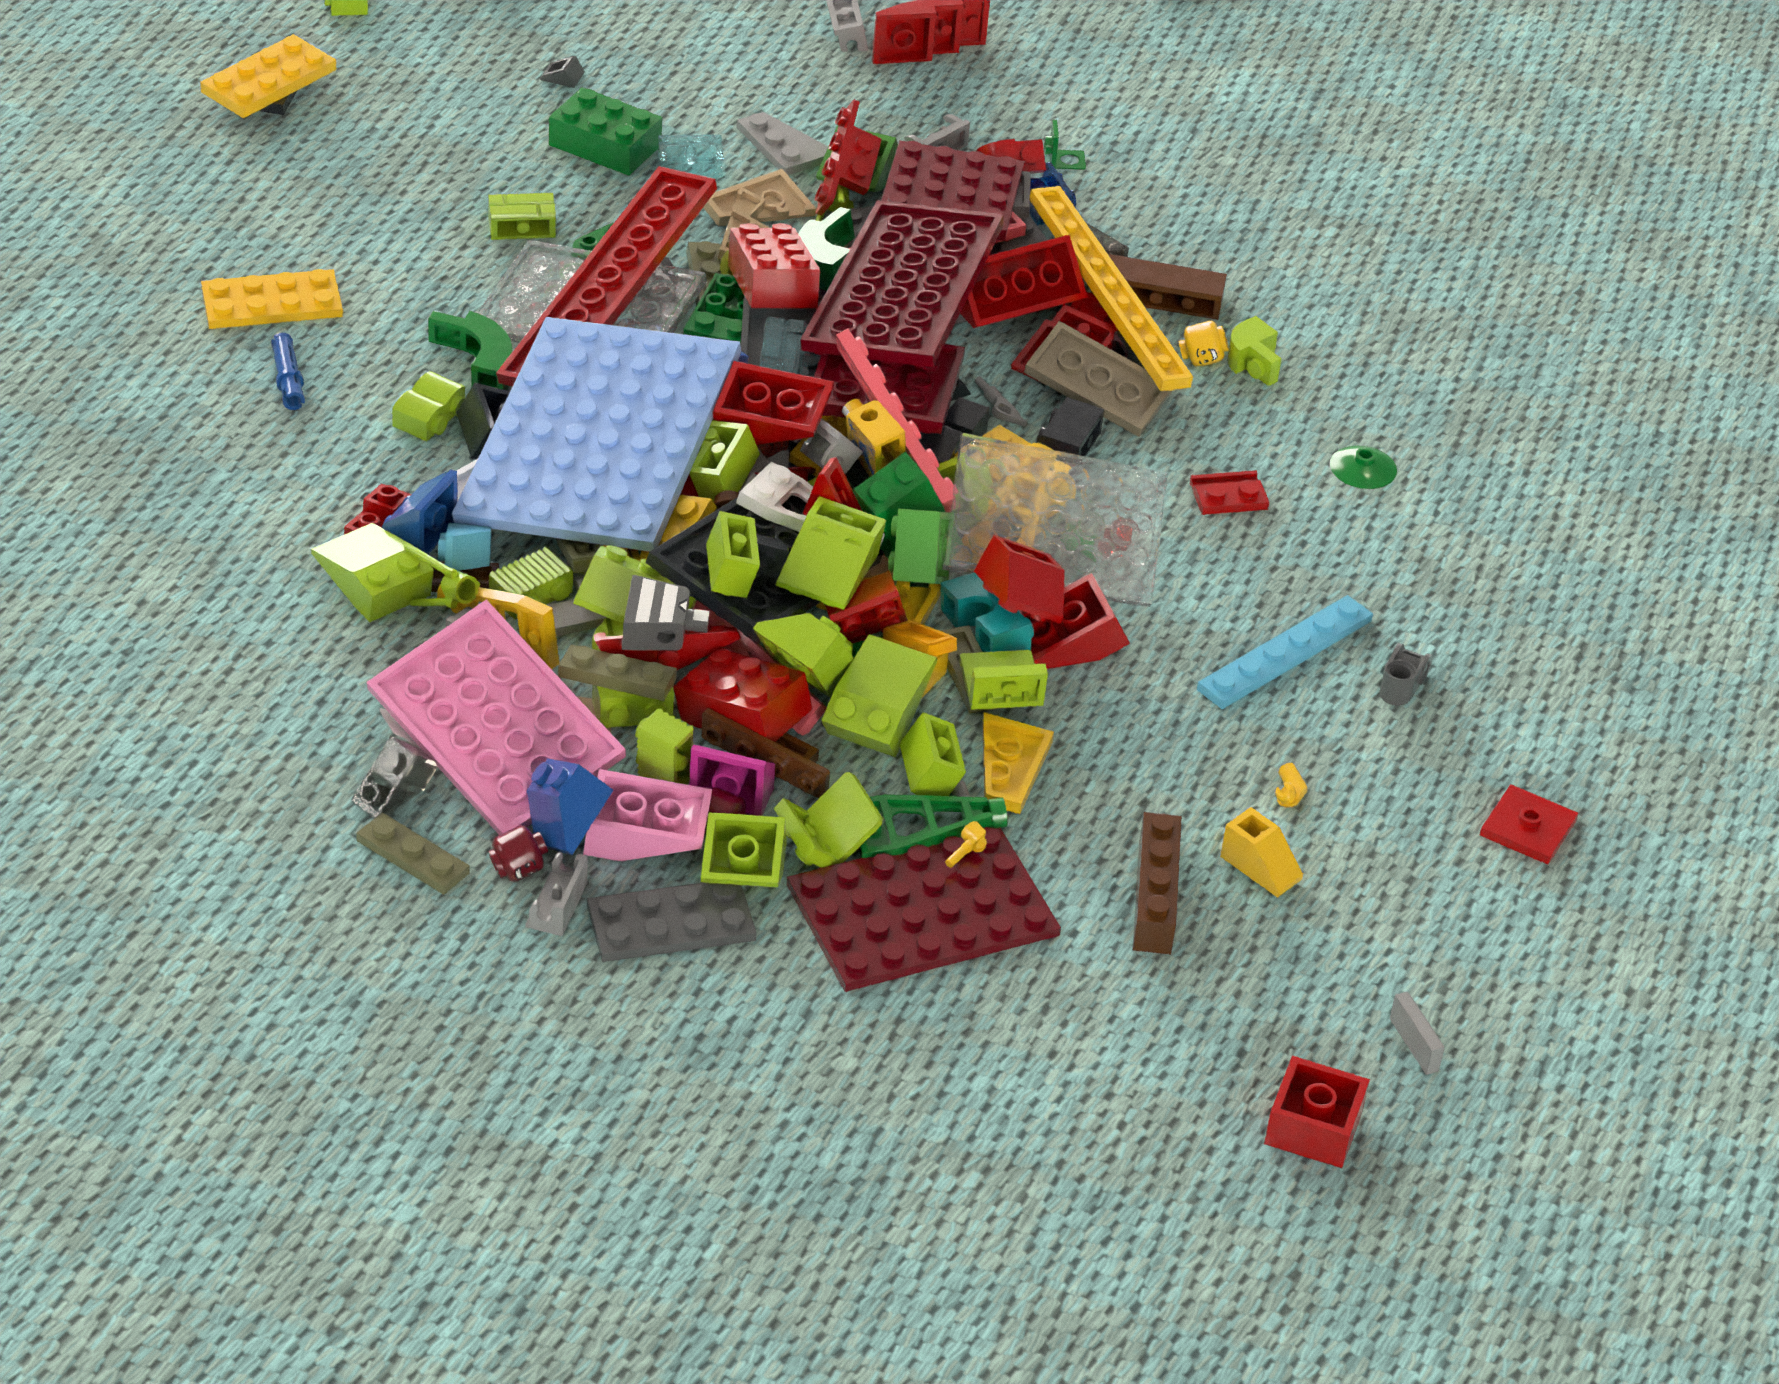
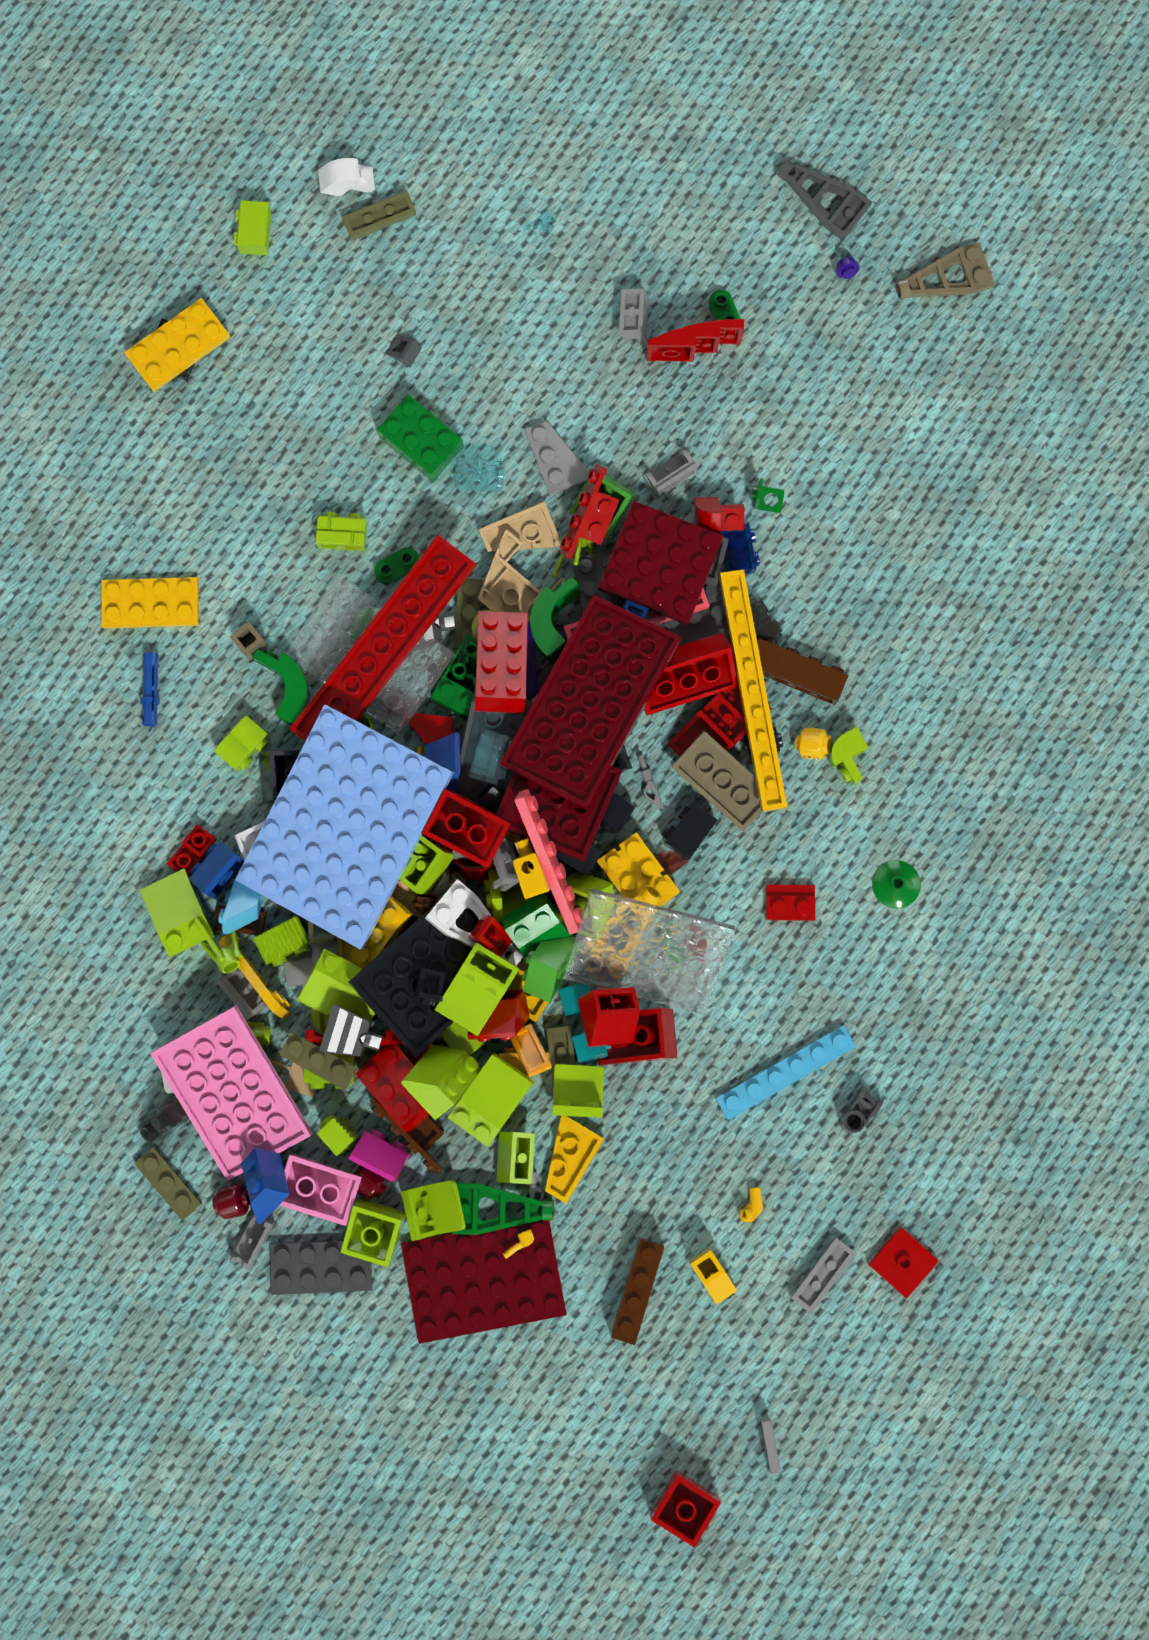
camera: 15 degrees right, 40 degrees up
lime brick [706,511,760,598] -> none
none -> dark tan brick [230,622,268,661]
none -> light grey plate [790,1237,856,1314]

